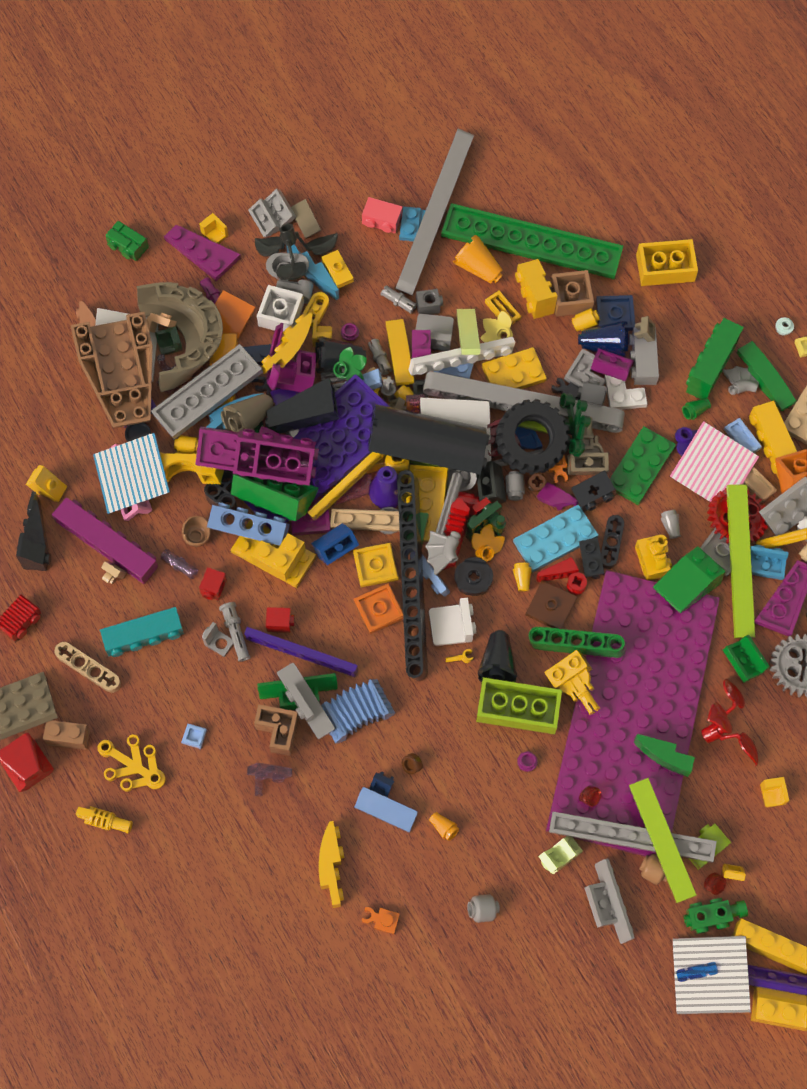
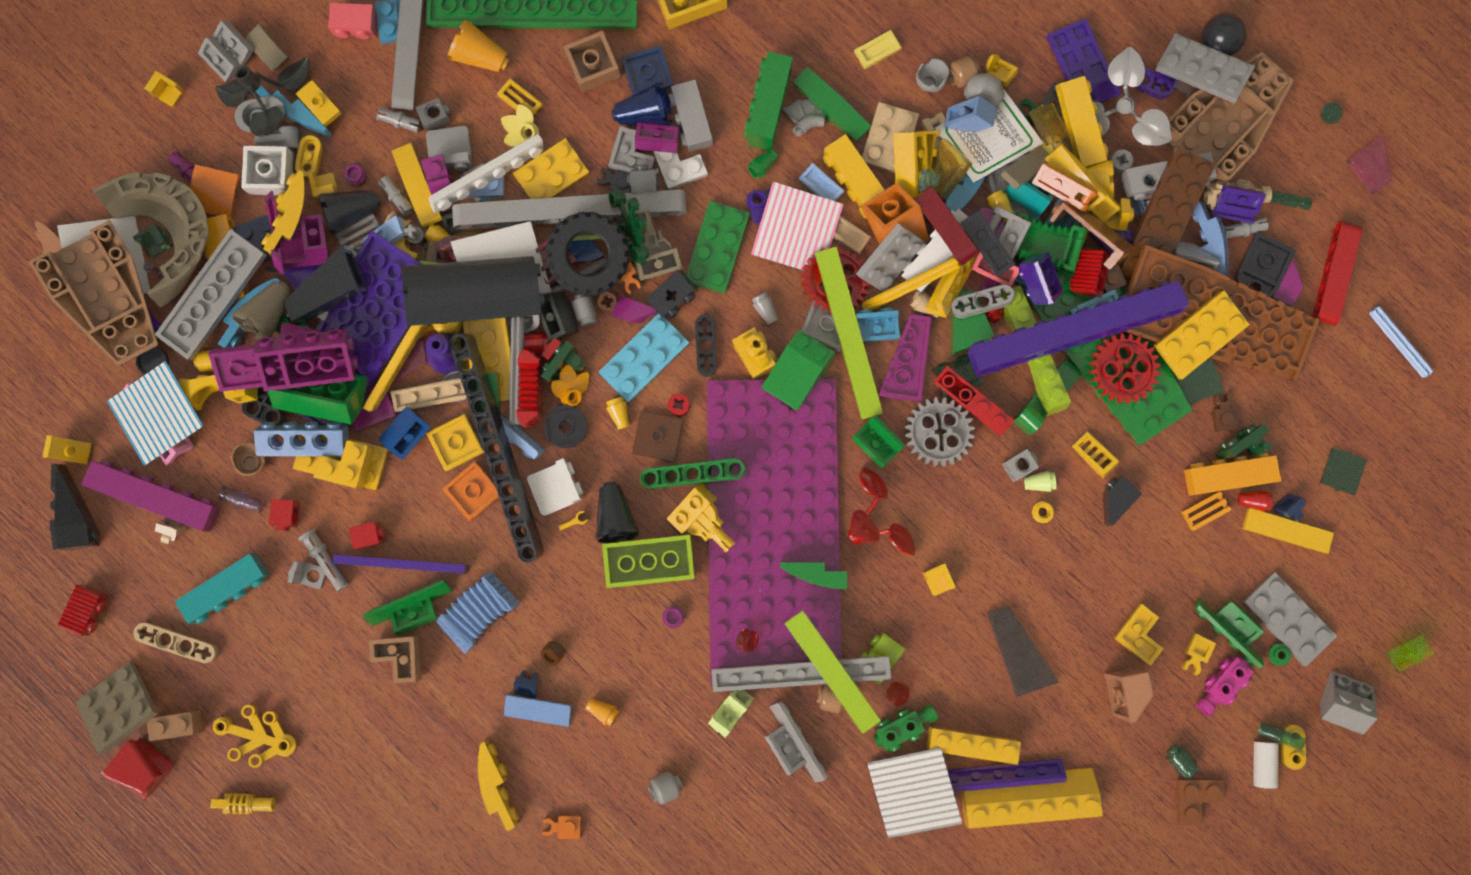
camera: 15 degrees left, 15 degrees up
green brick [106,221,149,261] -> none
light nougat bracket [146,312,177,333] -> none
magenta wing [164,225,241,281] -> none
light blue tile [181,724,207,749] -> none
plate [247,763,292,796] -> none
light grey bracket [277,663,335,739] -> none
green plate [333,347,367,381] -> none
light grey arm [425,531,461,575] -> none
yellowish green tile [457,309,480,355] -> none
yellow wedge [515,259,557,319] -> none
red slope [536,557,579,582] -> none
yellow brick [572,308,600,332] -> none
black hinge [579,537,604,579] -> none
dark tan tile [634,316,655,342] -> none
clear blue axle [676,962,718,982] -> none
yellow tile [722,864,746,881] -> none
light aqua plate [775,317,794,335] -> none

